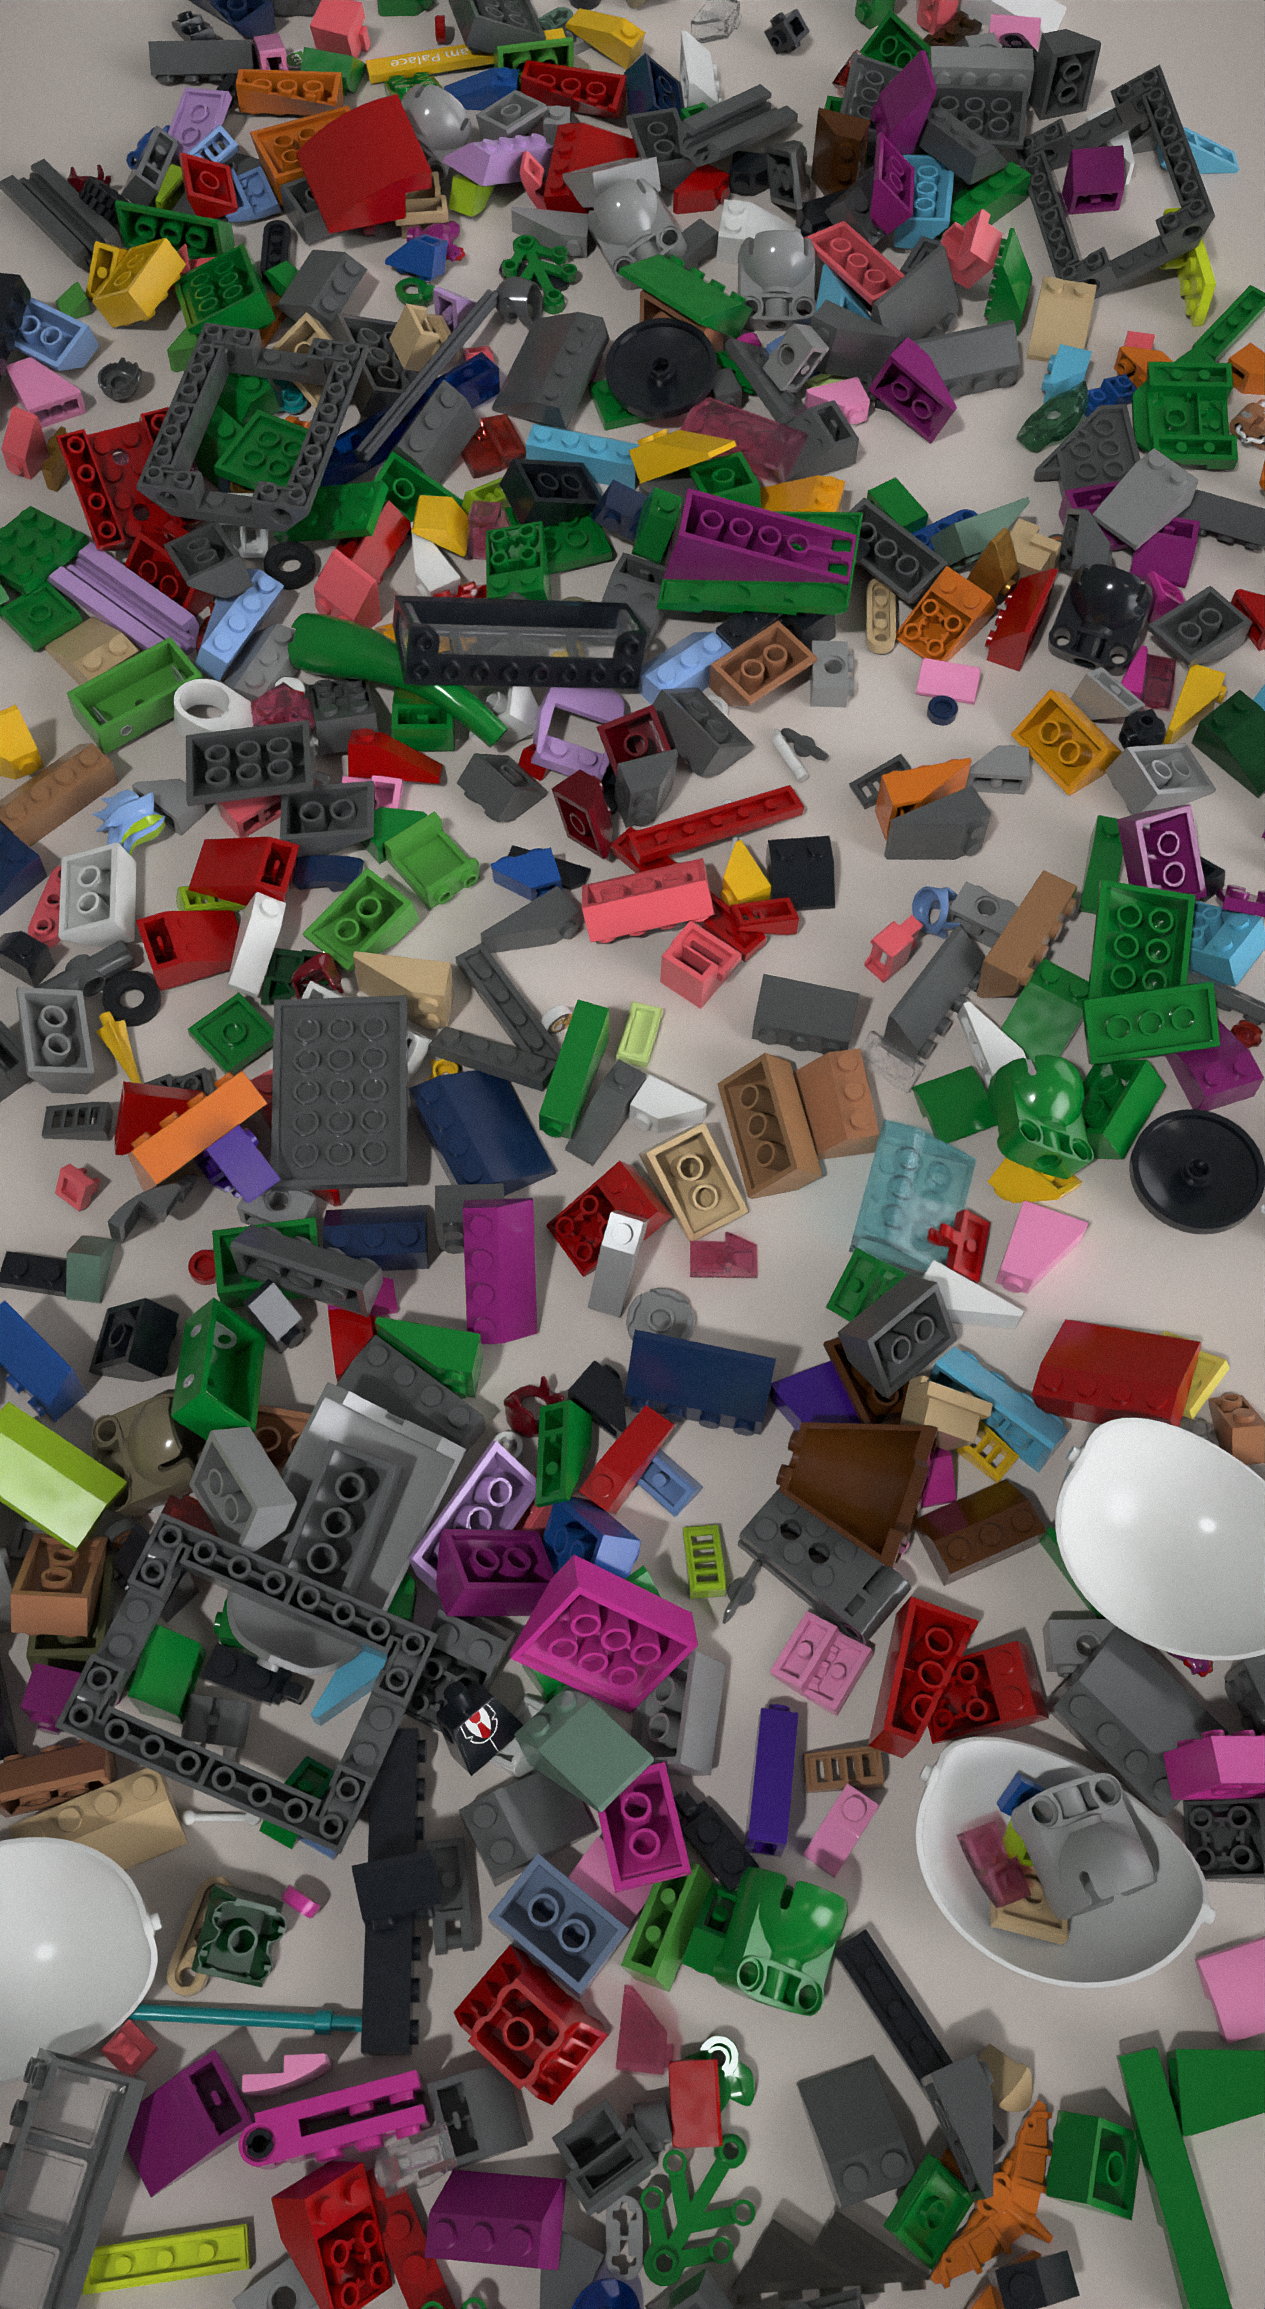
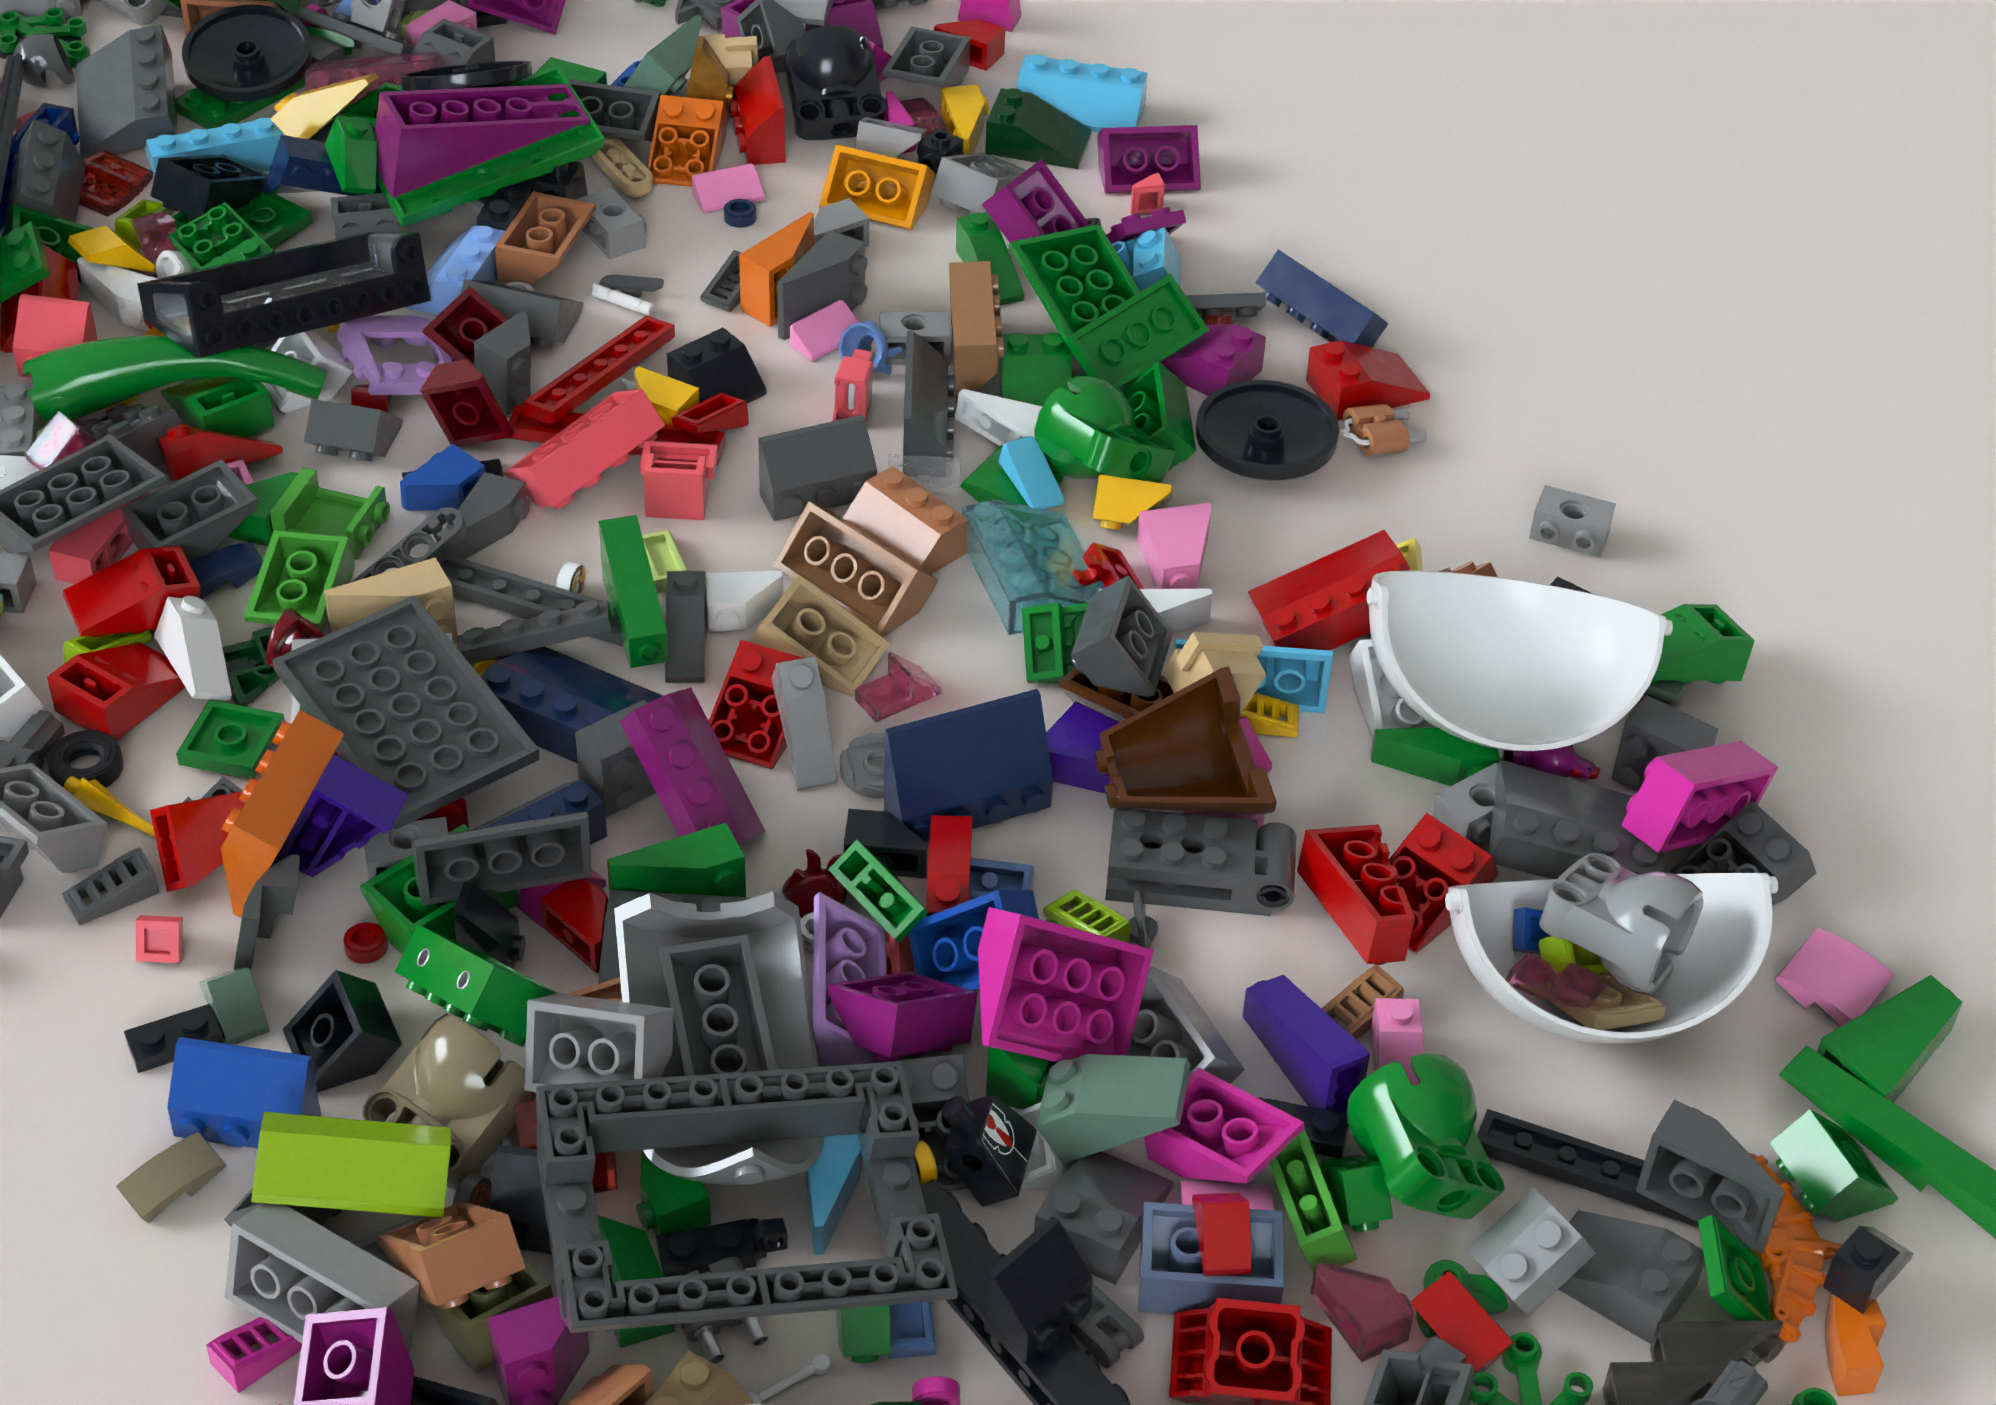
camera: 35 degrees left, 20 degrees down
bright pink slope [770,1611,874,1716] -> none
reddish brown slope [914,1480,1046,1586] -> none
none -> white tile [156,250,193,279]
none -> dark grey beam [352,507,467,582]
none -> black dish [400,61,532,91]
none -> bright pink slope [790,300,859,361]
none -> yellow tile [914,1140,938,1186]
none -> medium azure slope [998,436,1065,512]
none -> red slope [1192,1193,1251,1276]
none -> light grey slope [1467,1188,1596,1317]

